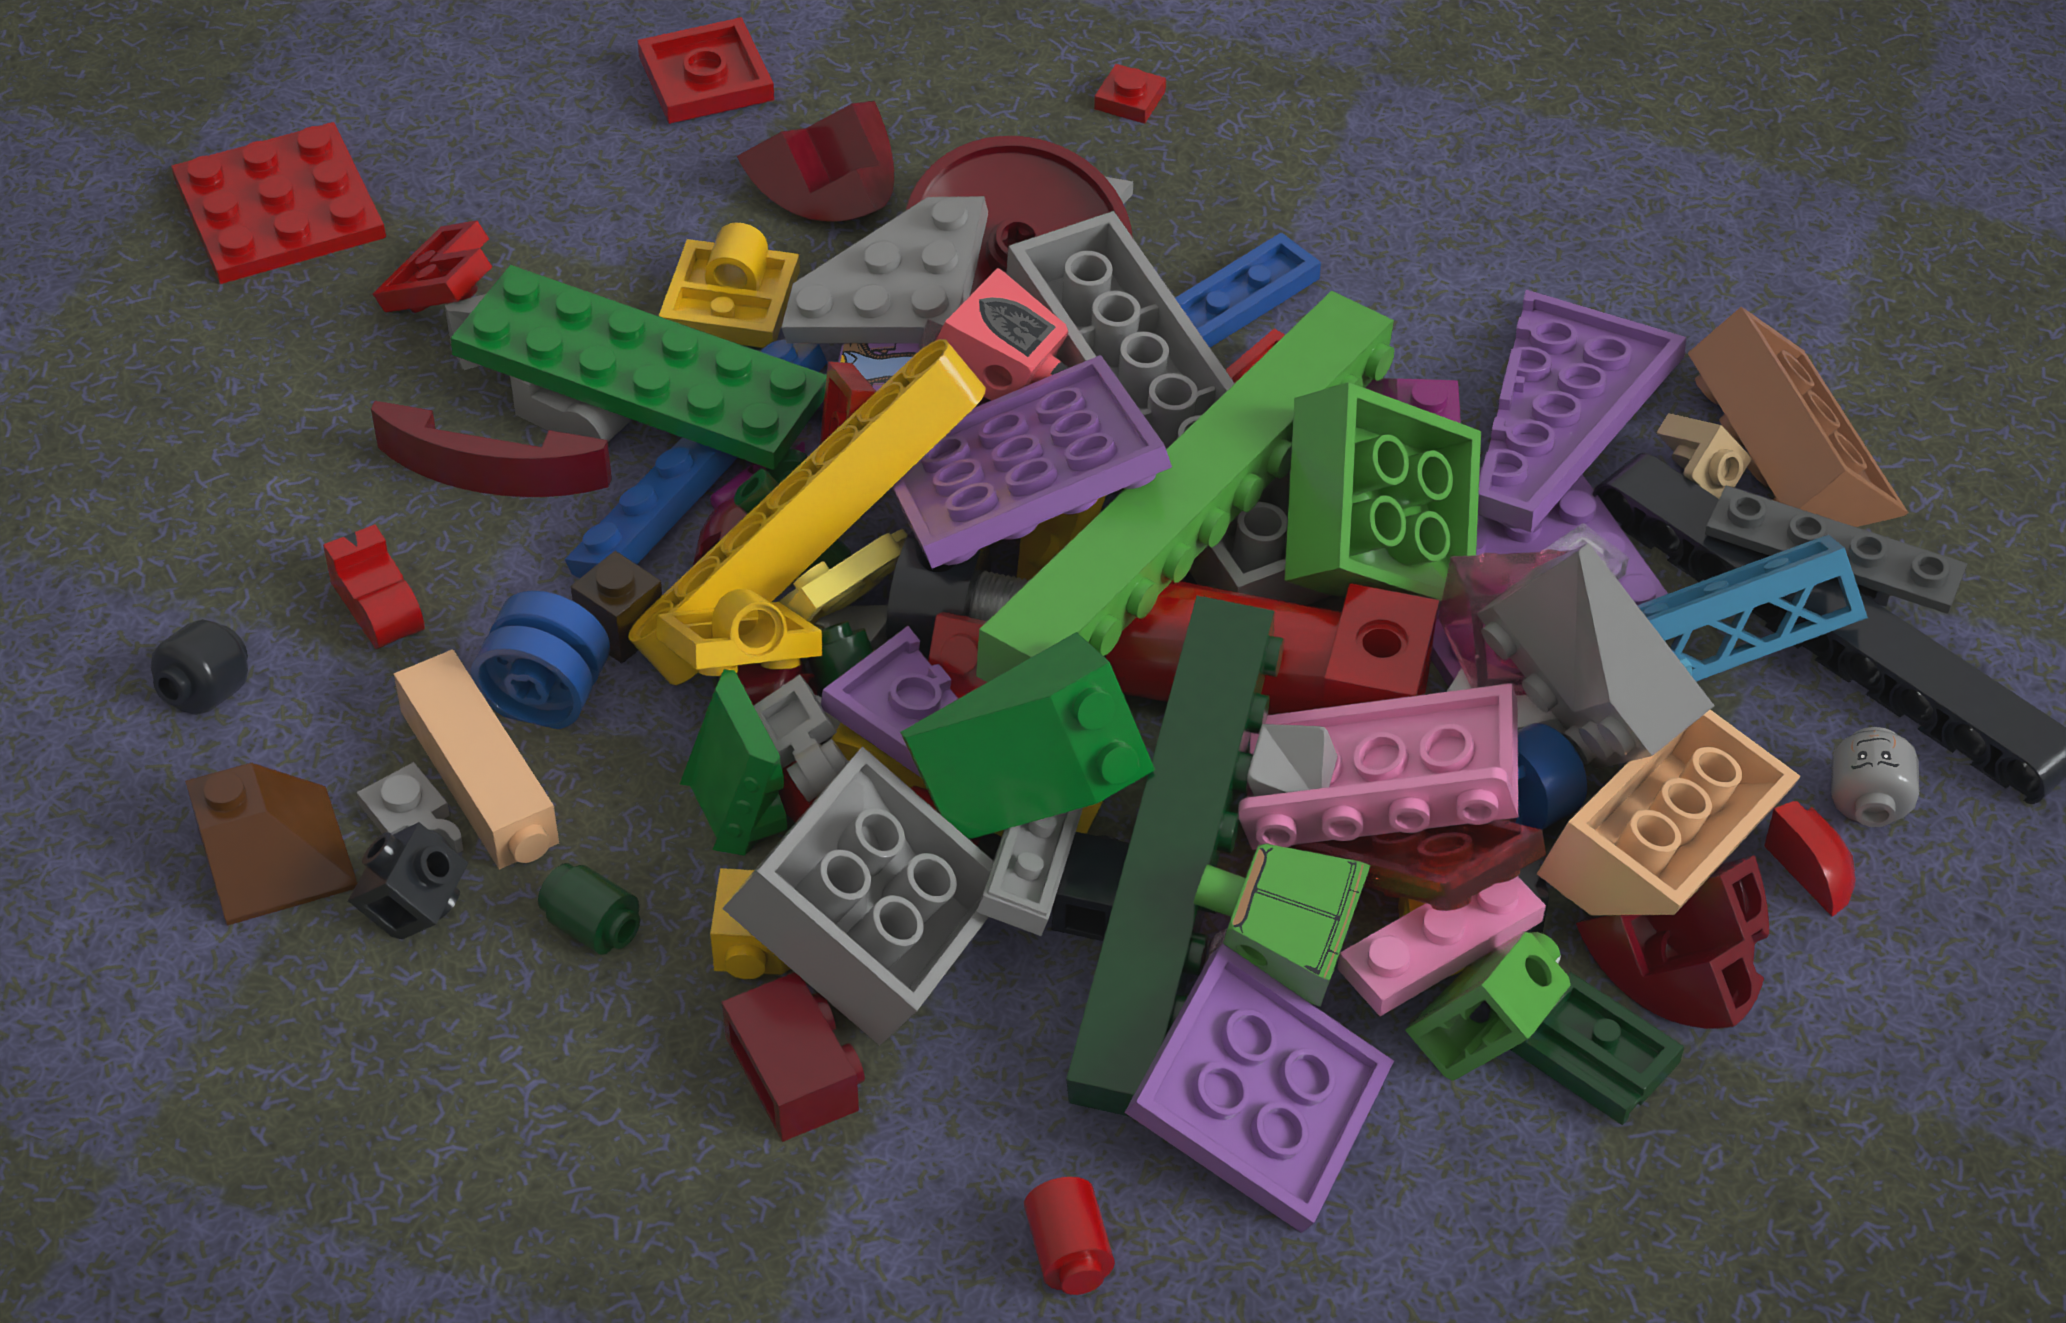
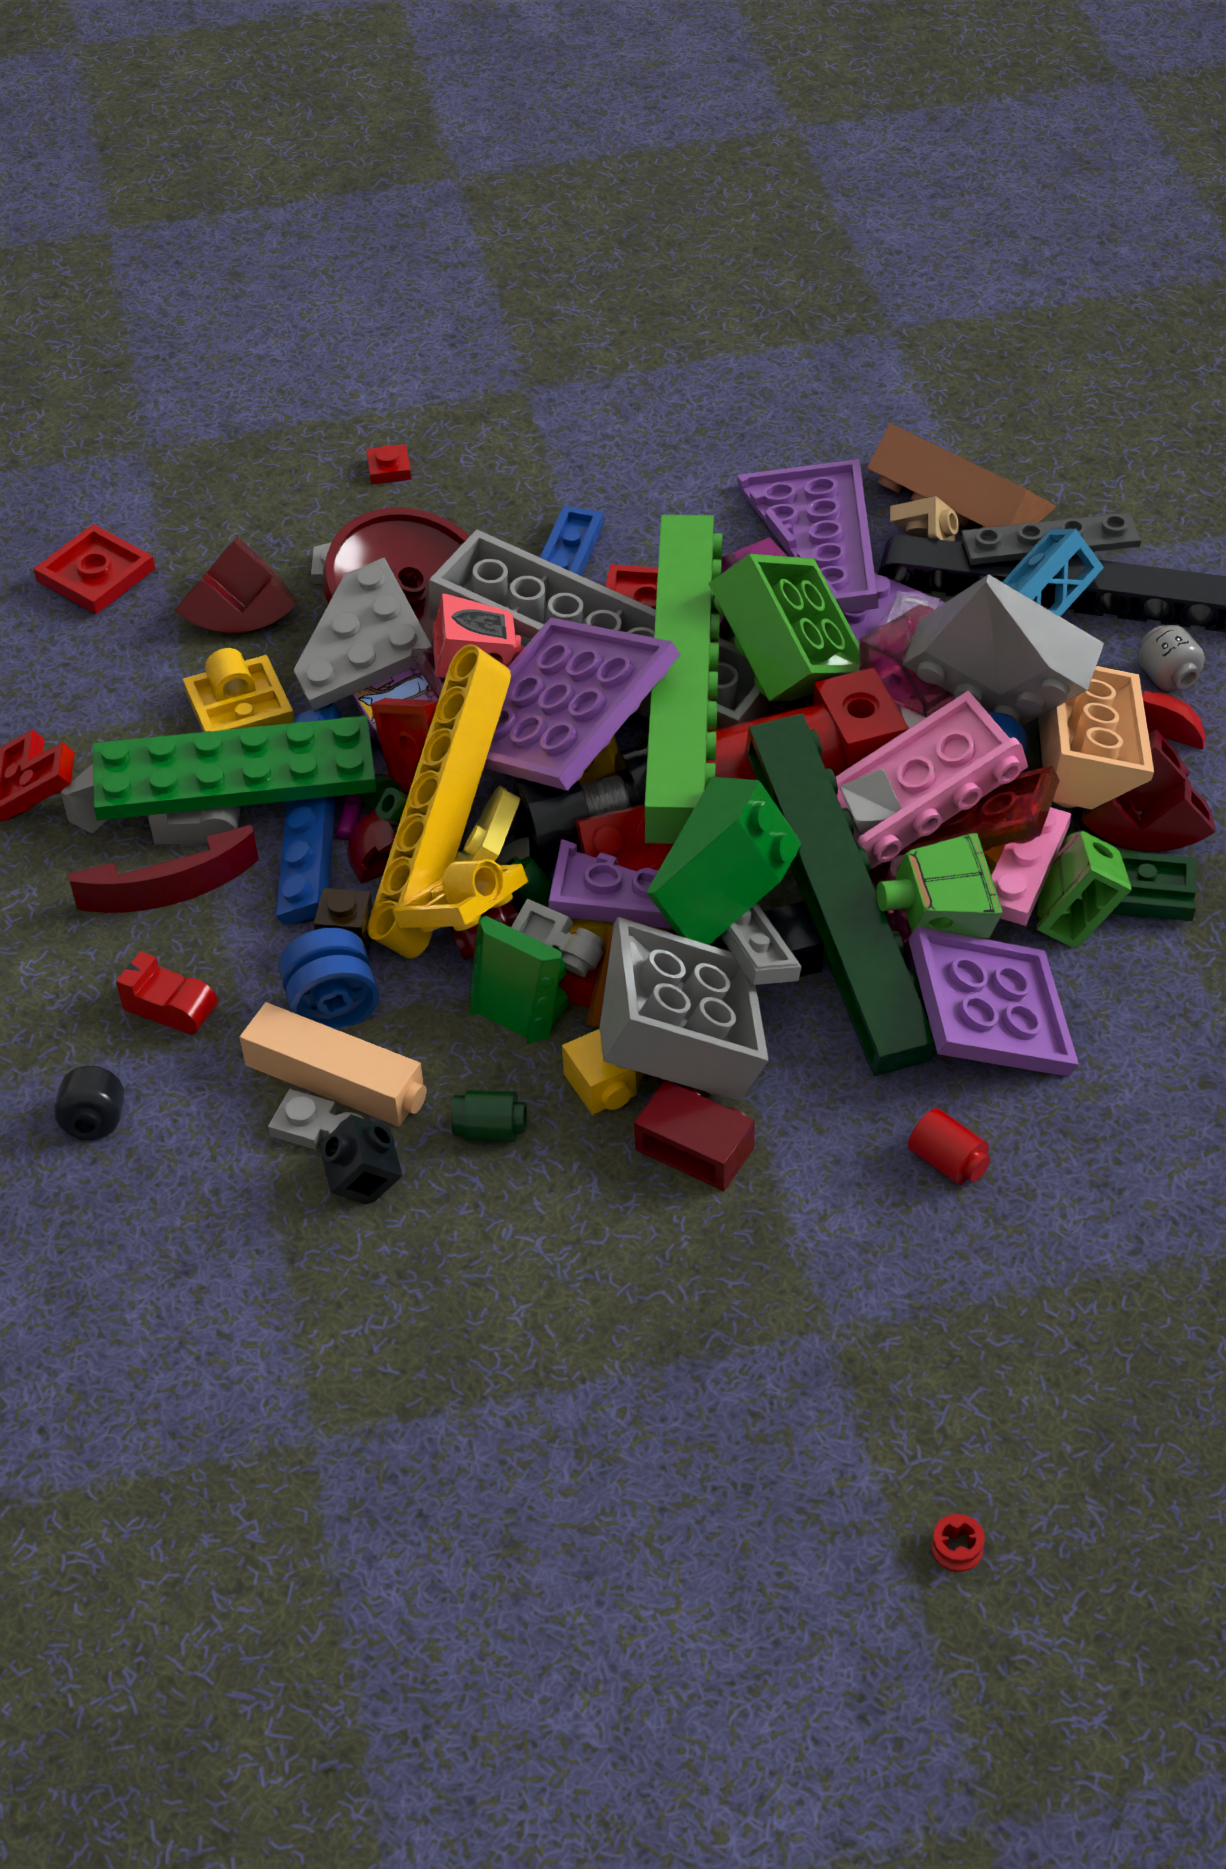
camera: 30 degrees left, 0 degrees up
reddish brown slope [185,763,358,926] -> none

